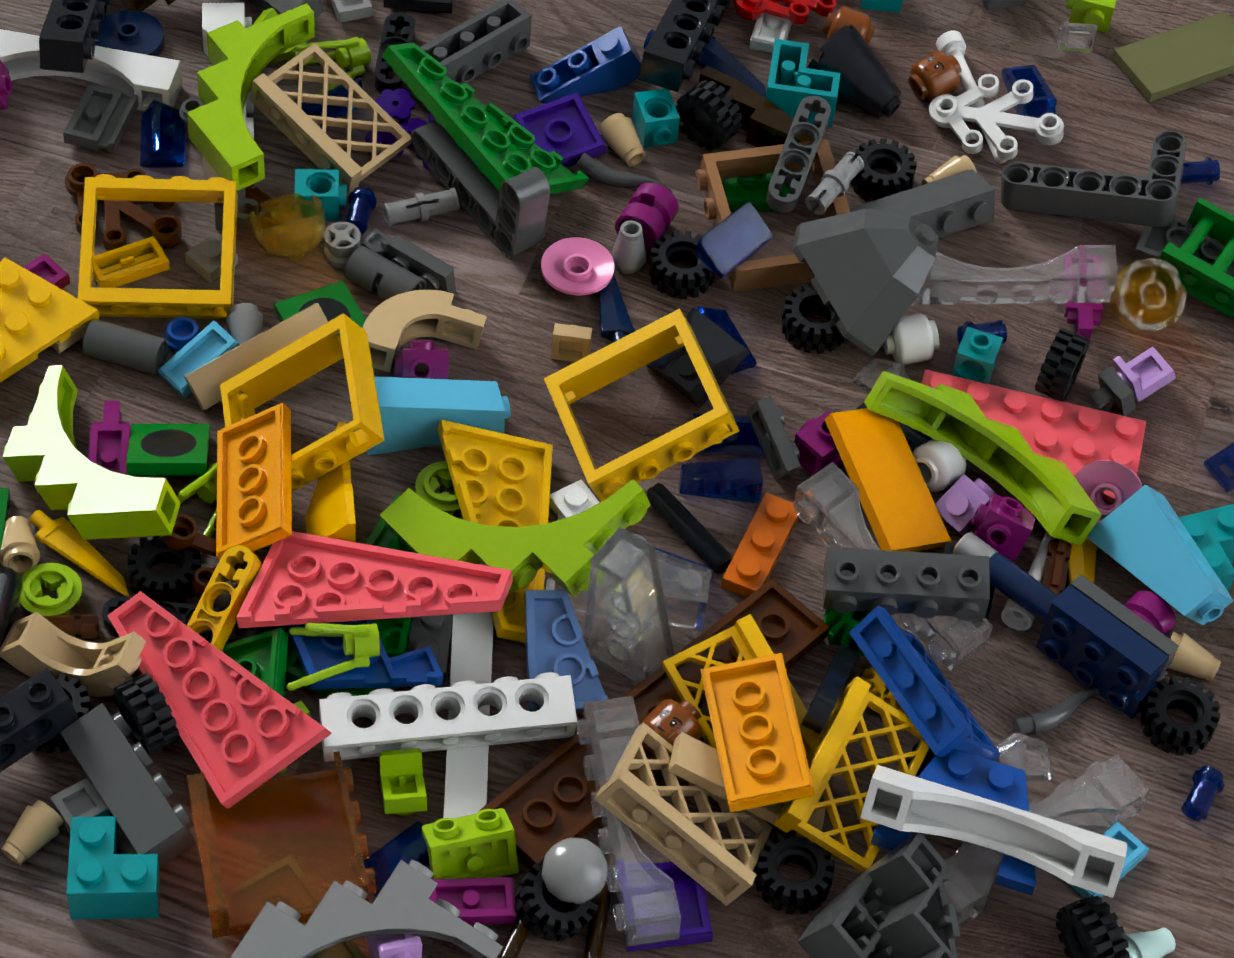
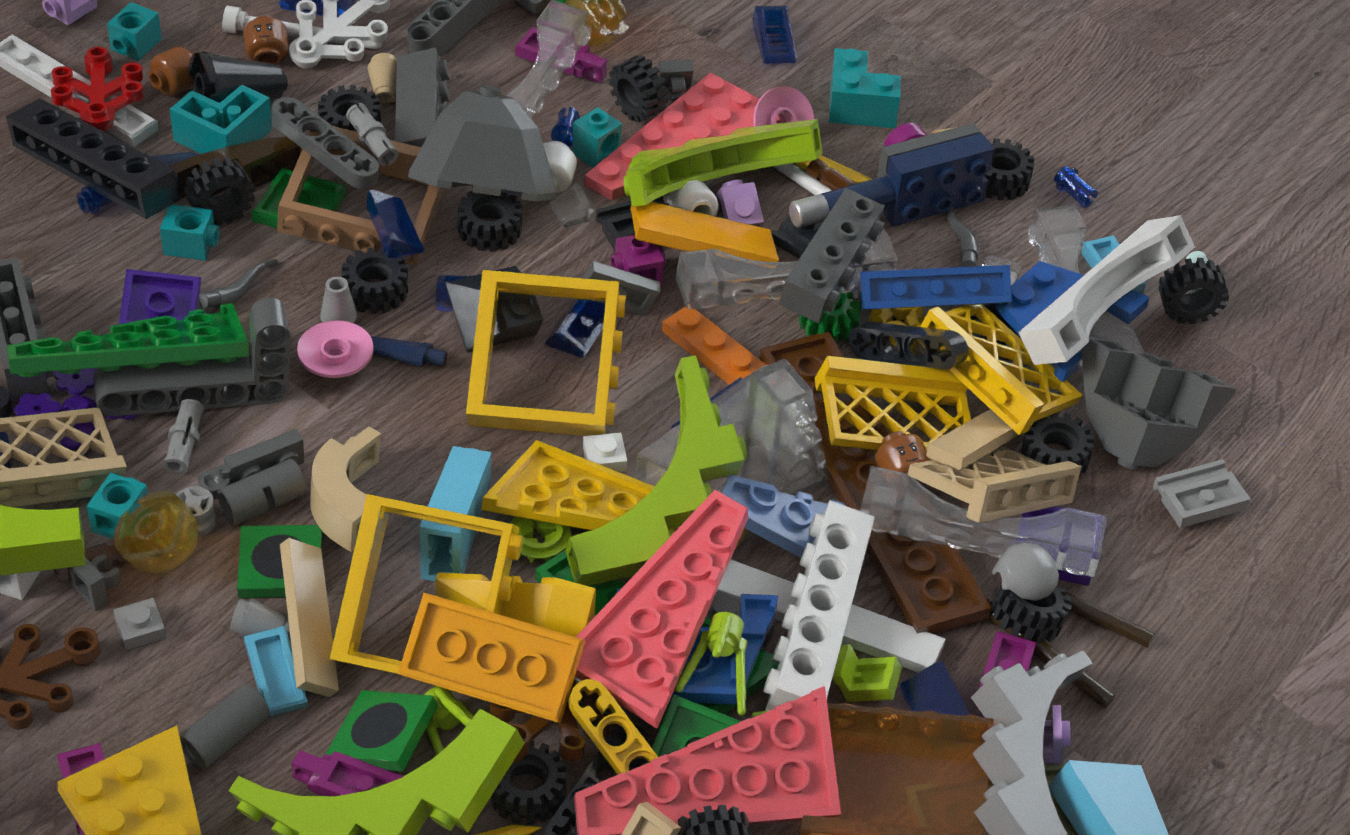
camera: 65 degrees left, 5 degrees down
yellow window [78,174,238,319] -> none
yellow tile [93,236,170,288] -> none
blue plate [164,317,201,352] -> none
clear blue pin [345,187,377,235] -> none
magenta brick [395,340,449,380] -> none
lime bracket [422,808,519,879] -> none
blue slope [530,26,642,103] -> none
tan plate [551,323,592,362] -> none
tan cone [600,113,646,167] -> none
magenta wheel [615,182,679,252] -> none
black axle [646,483,732,573] -> none
clear blue slope [678,457,763,503] -> none
light orange tile [700,653,815,813] -> none
magenta brick [971,493,1035,562] -> none
medium azure slope [1087,485,1234,625] -> none
lavender bracket [1113,346,1176,403] -> none

